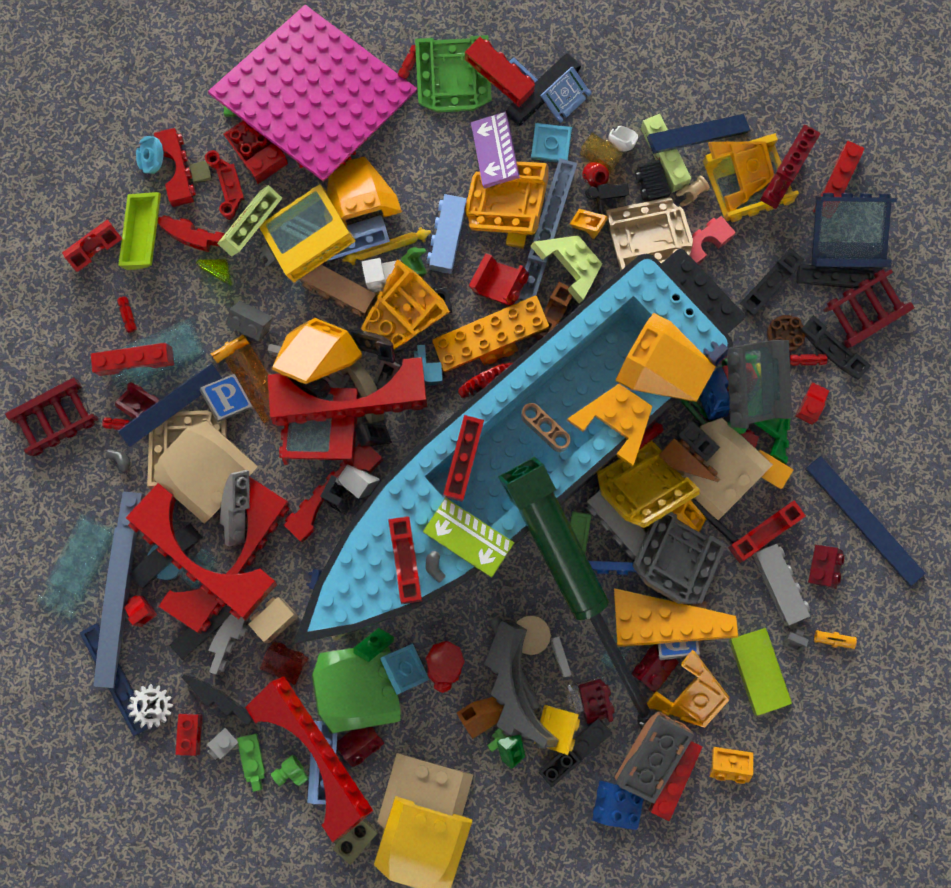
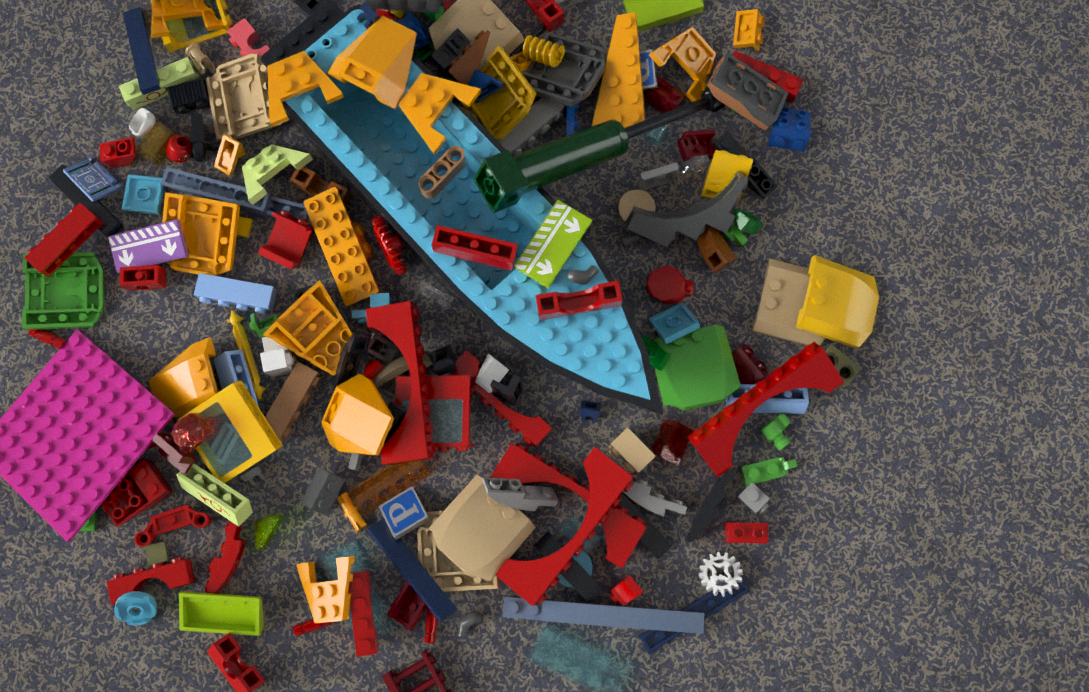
camera: 90 degrees left, 0 degrees up
none -> red slope [99,137,136,168]
none -> red brick [120,265,166,291]
none -> dark red bracket [152,433,197,474]
none -> clear red animal [171,413,215,452]
none -> light orange wing [267,51,344,127]
none -> light orange wing [296,556,355,623]
none -> red tile [364,359,383,380]
none -> blue slope [468,69,505,103]
none -> yellow piece [523,35,565,68]

